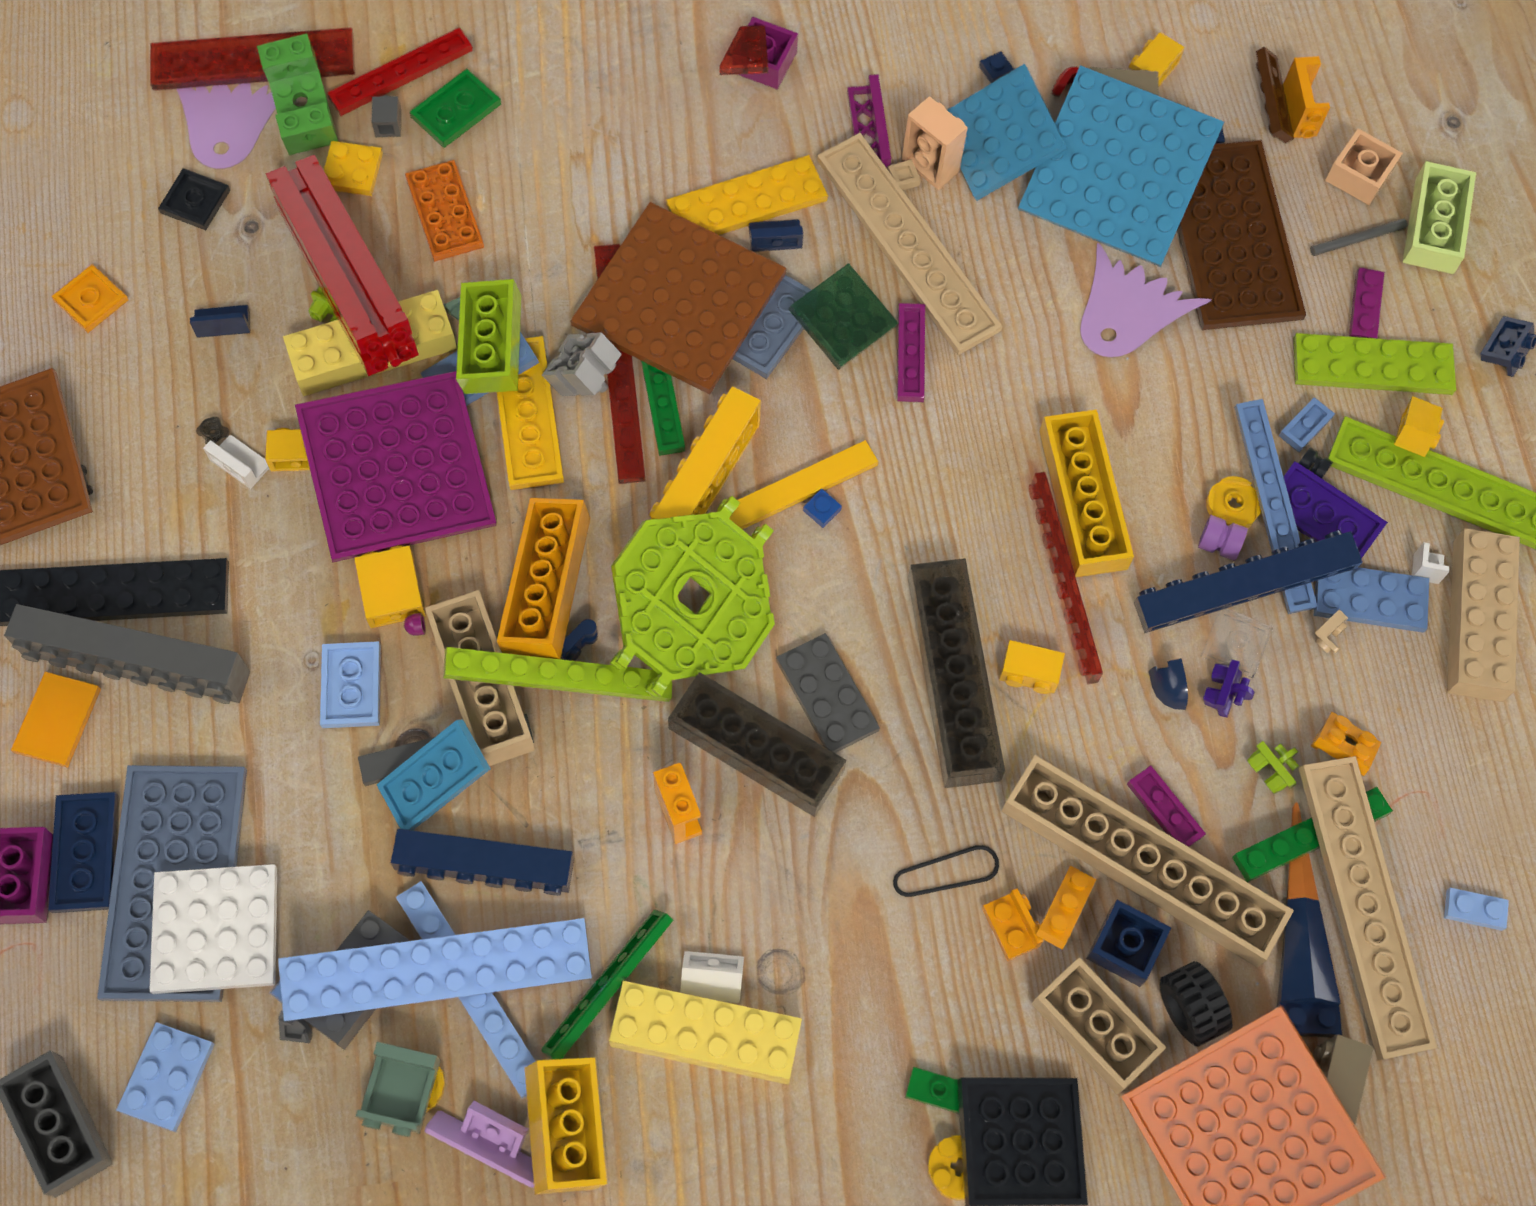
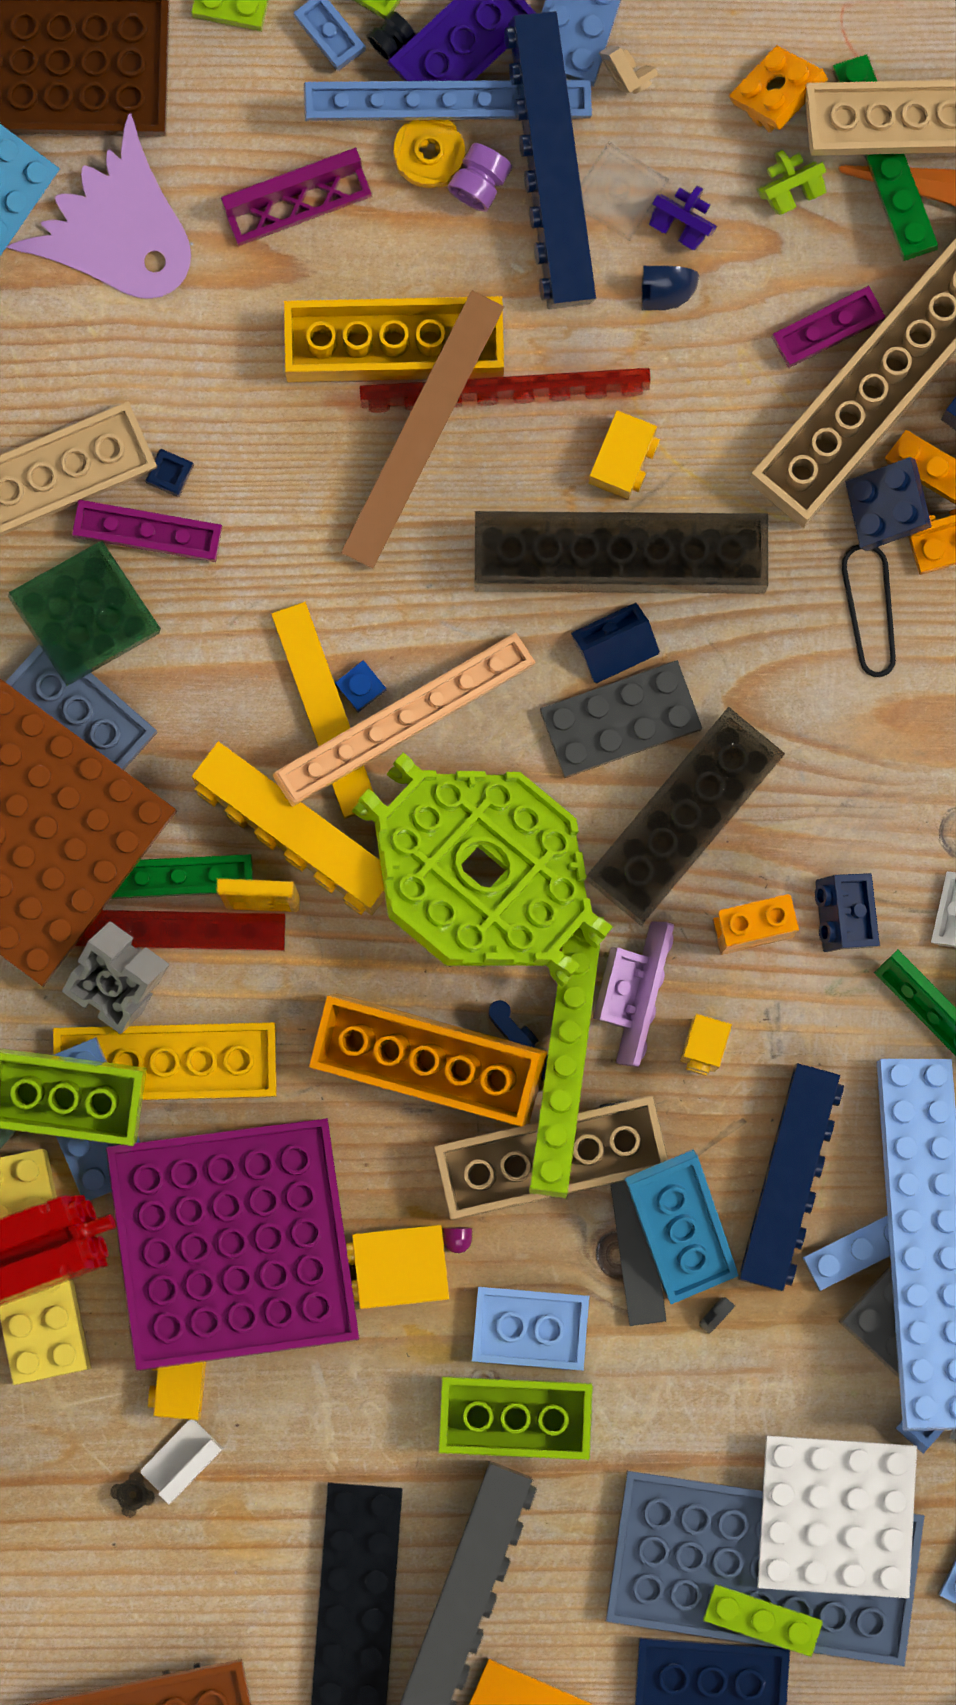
camera: 80 degrees left, 15 degrees up
none -> dark blue tile [146,448,194,498]
none -> yellow tile [217,879,300,912]
none -> magenta fence [221,147,372,247]
none -> light nougat tile [273,633,536,807]
none -> medium nougat tile [341,290,504,569]
none -> lime brick [439,1376,593,1460]
none -> dark blue panel [571,602,660,683]
none -> lavender bracket [593,921,674,1067]
none -> yellow brick [680,1014,732,1076]
none -> dark grey tile [699,1297,735,1334]
none -> lime plate [703,1583,823,1657]
none -> dark blue bracket [815,873,880,952]
none -> dark blue plate [845,457,932,551]

